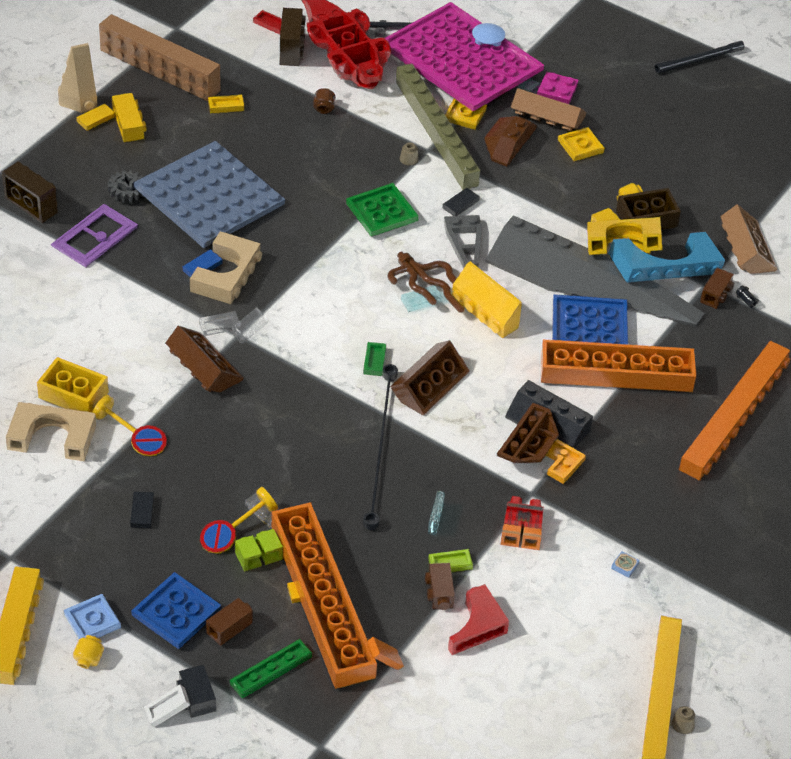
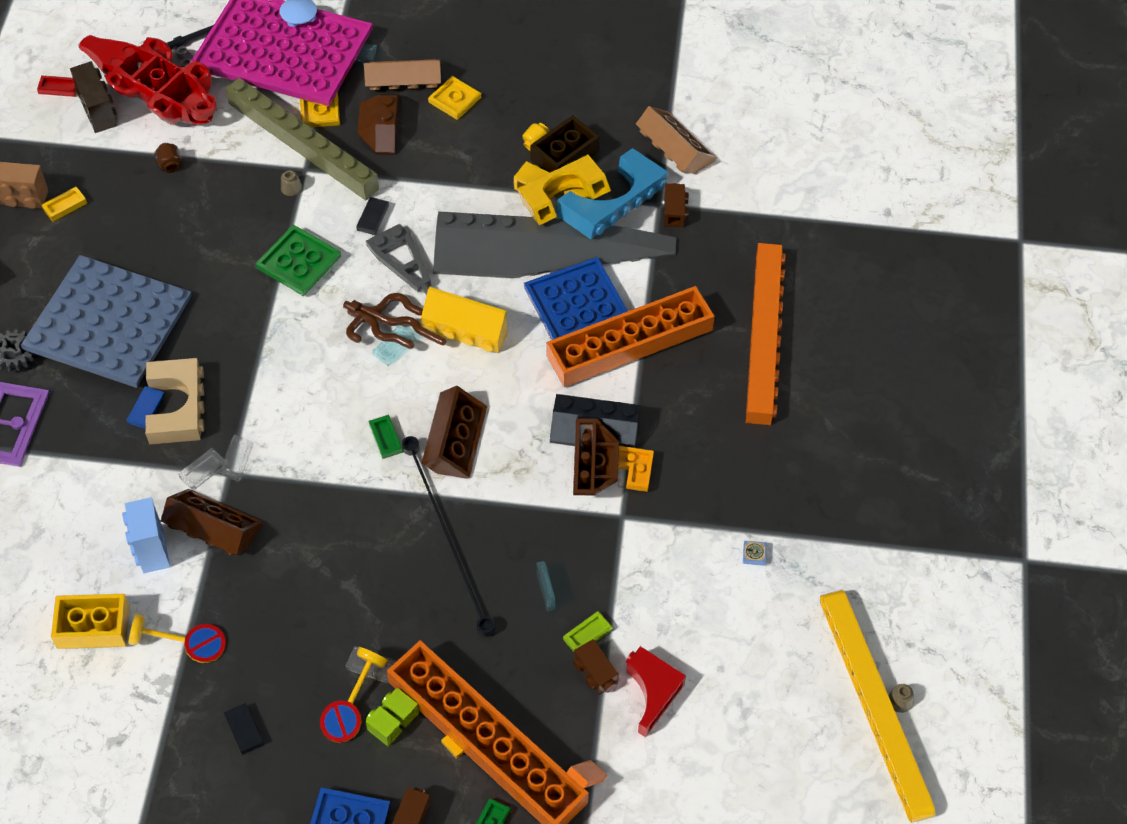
camera: 25 degrees left, 10 degrees up
tan arch [6,402,96,461] -> none
hips [500,496,544,550] -> none
dark pink plate [537,72,578,104] -> none
black pin [736,285,759,308] -> none
none -> light blue brick [122,497,170,574]

